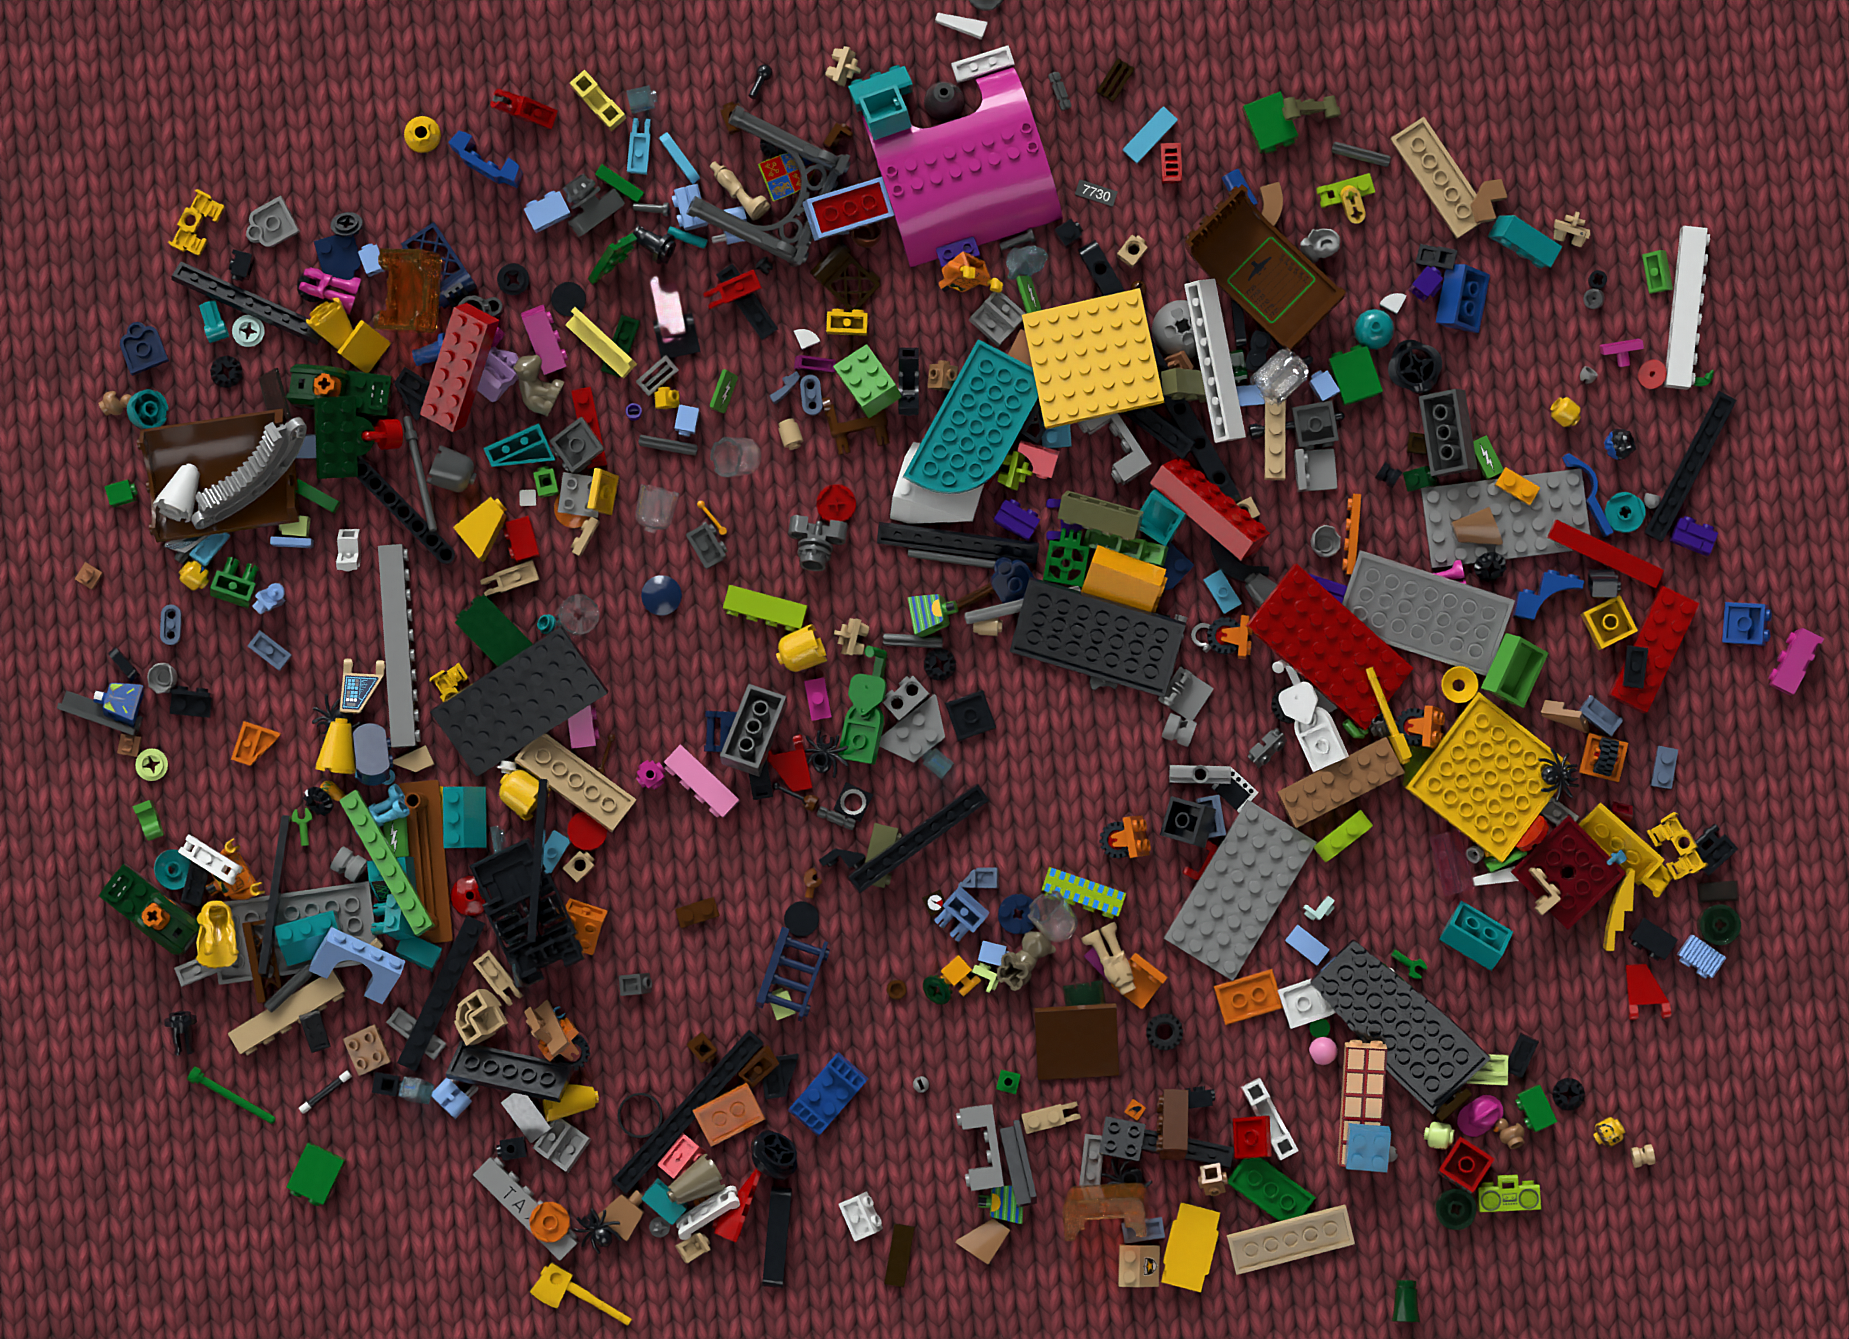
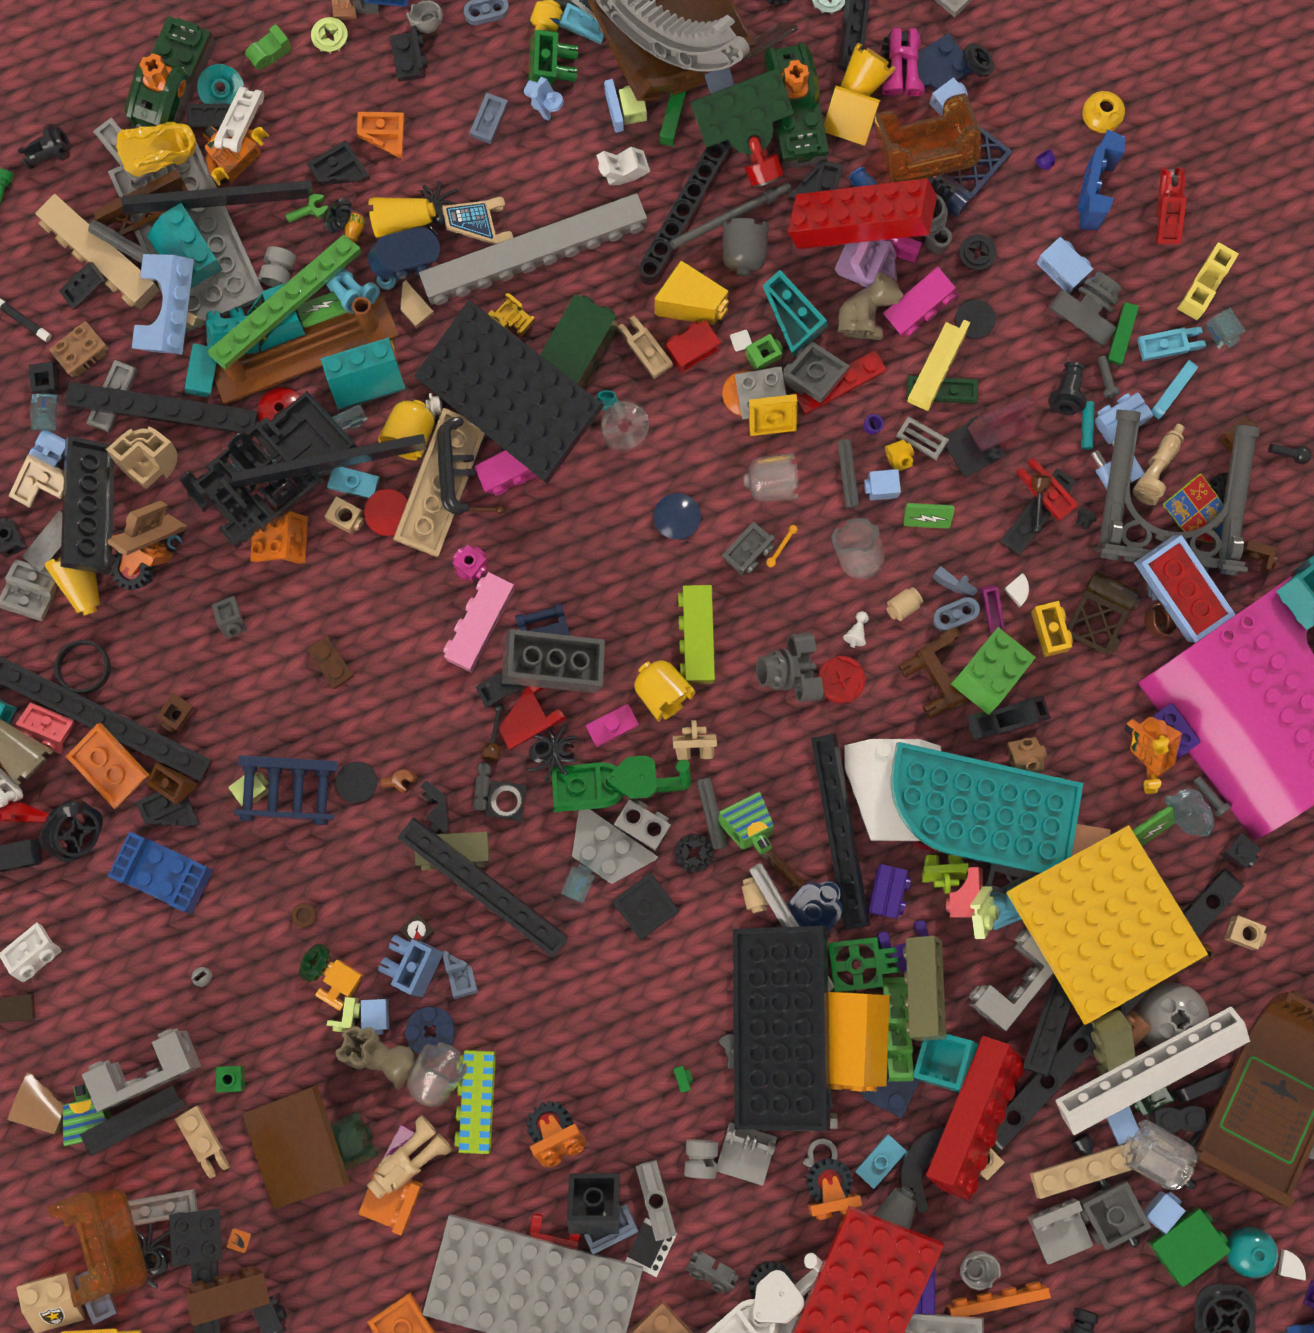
camera: 70 degrees right, 5 degrees down
tan hinge [473,950,523,1006] -> none
tan plate [571,517,600,558] -> none
green wing [588,233,637,285] -> none
dark grey bar [908,549,996,569] -> none
light grey slope [969,292,1026,347] -> none
dark grey sticker [1075,180,1118,207] -> none
black tyre [1146,1014,1183,1050] -> none
none -> tan tile [9,454,64,508]
none -> black wing [307,140,370,186]
none -> black piece [436,417,475,515]
none -> green plate [674,1065,694,1093]
none -> white piece [843,611,869,648]
none -> yellowish green plate [970,886,999,939]
none -> hinge [1031,475,1051,533]
none -> dark purple hinge [1035,149,1056,170]

